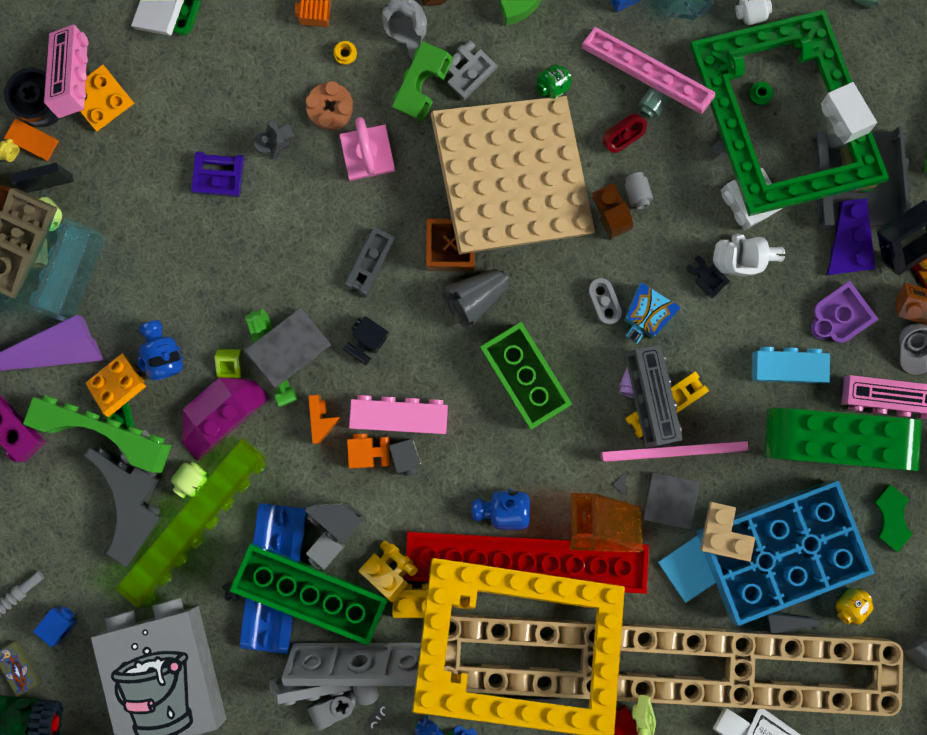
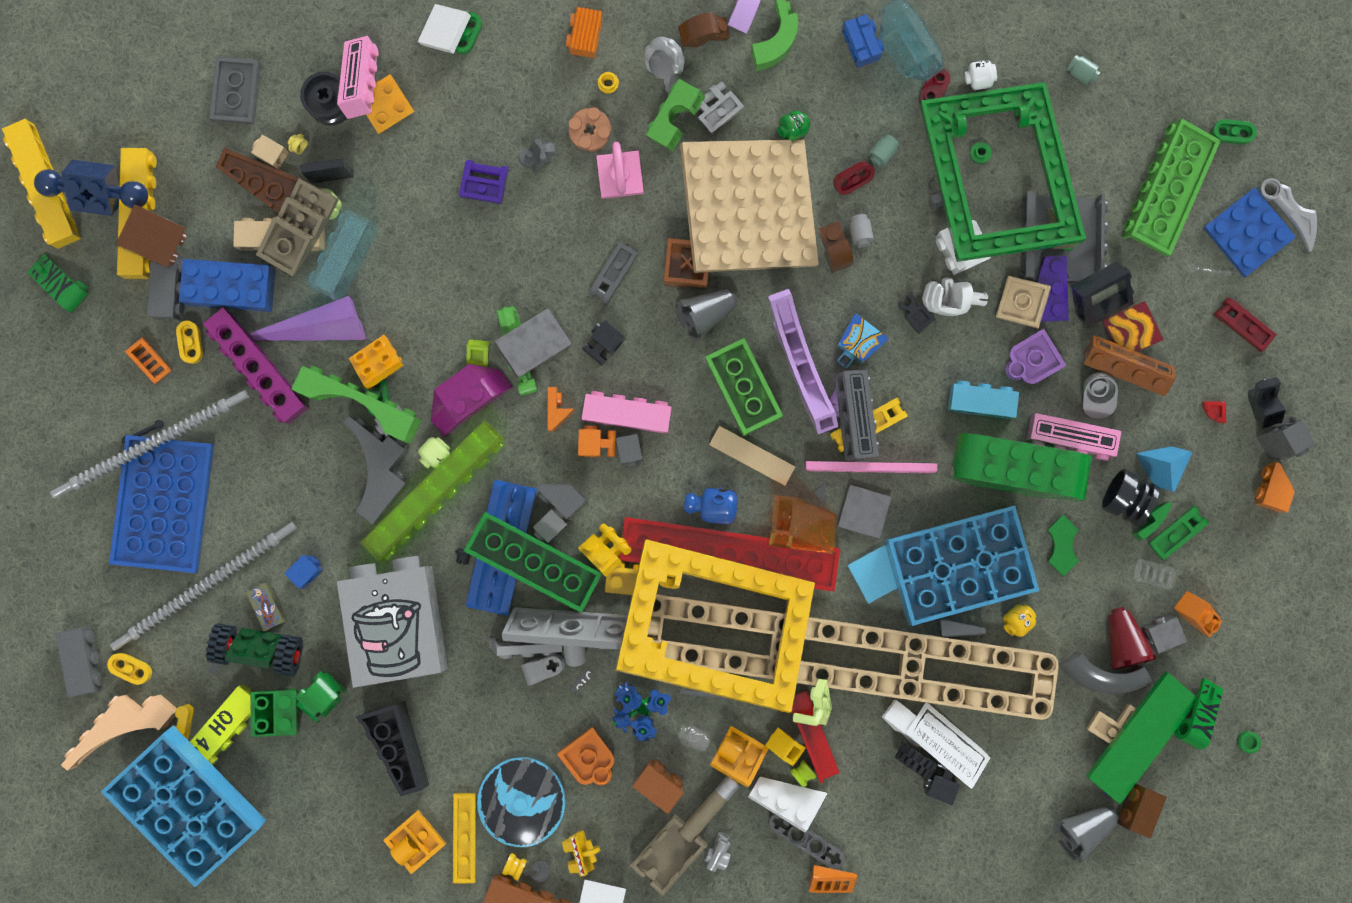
camera: 10 degrees right, 0 degrees up
orange tile [4,118,59,162] -> none
blue piece [138,320,183,381] -> none
bright pink tile [582,27,715,115] -> none
light grey plate [588,278,622,325] -> none
tan plate [700,502,755,562] -> none
white brick [821,82,877,144] -> none
none -> tan tile [709,426,795,486]
none -> lavender arch [768,289,839,434]
none -> dark red plate [919,68,950,103]
none -> tan tile [996,276,1051,329]

